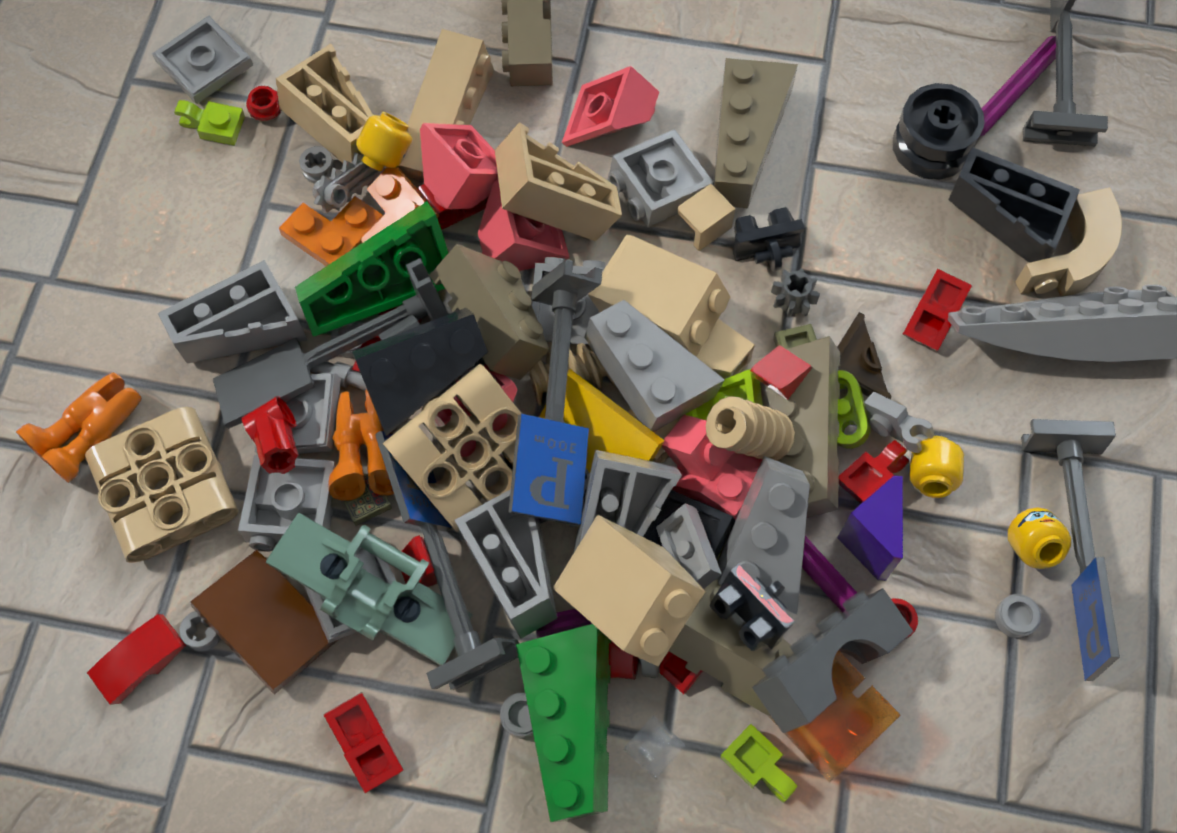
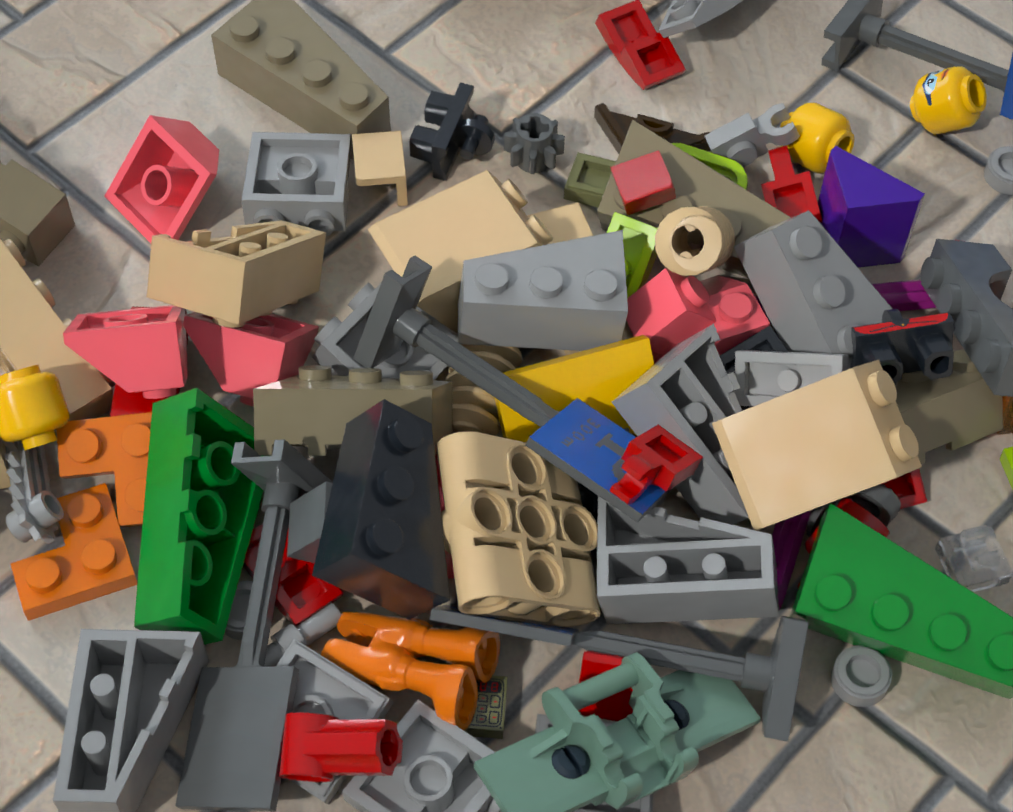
camera: 60 degrees left, 10 degrees down
none -> red plate [609,424,703,505]

